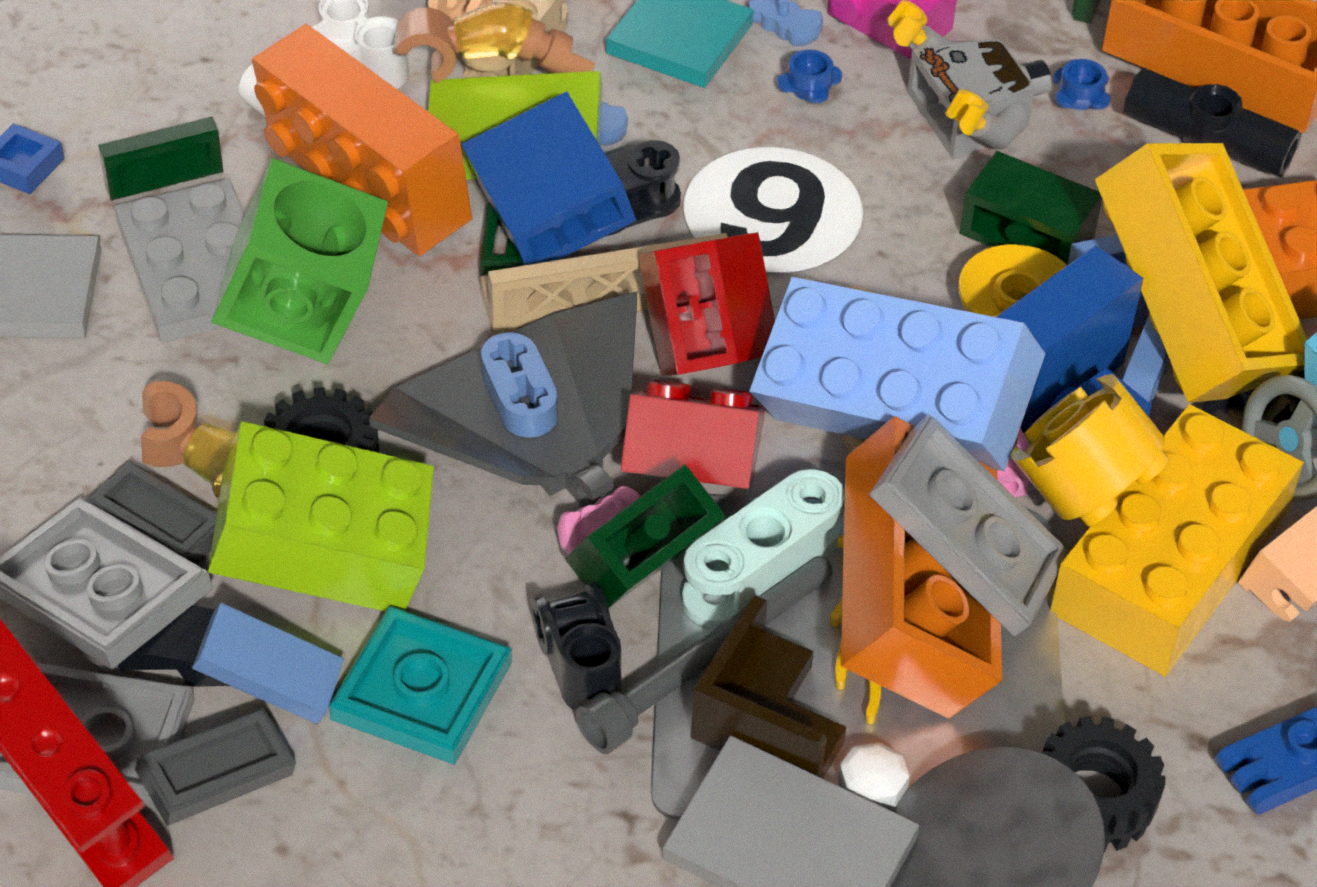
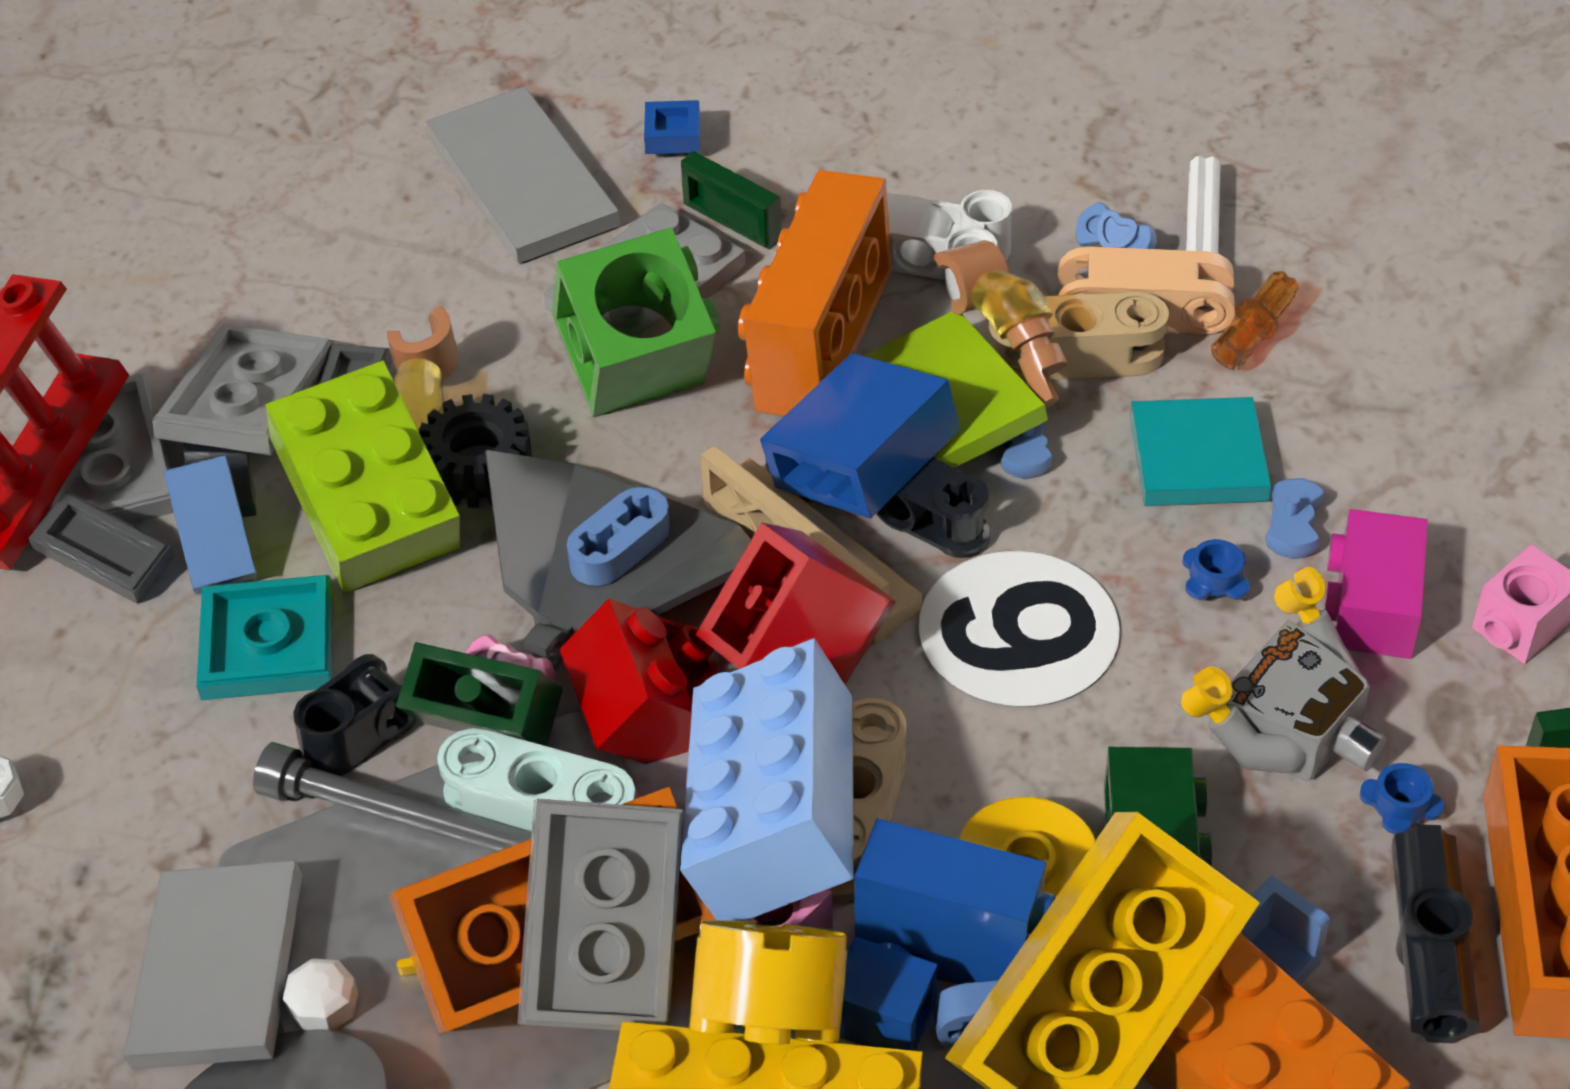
camera: 65 degrees right, 0 degrees up
dark brown panel [691,595,846,779] -> none

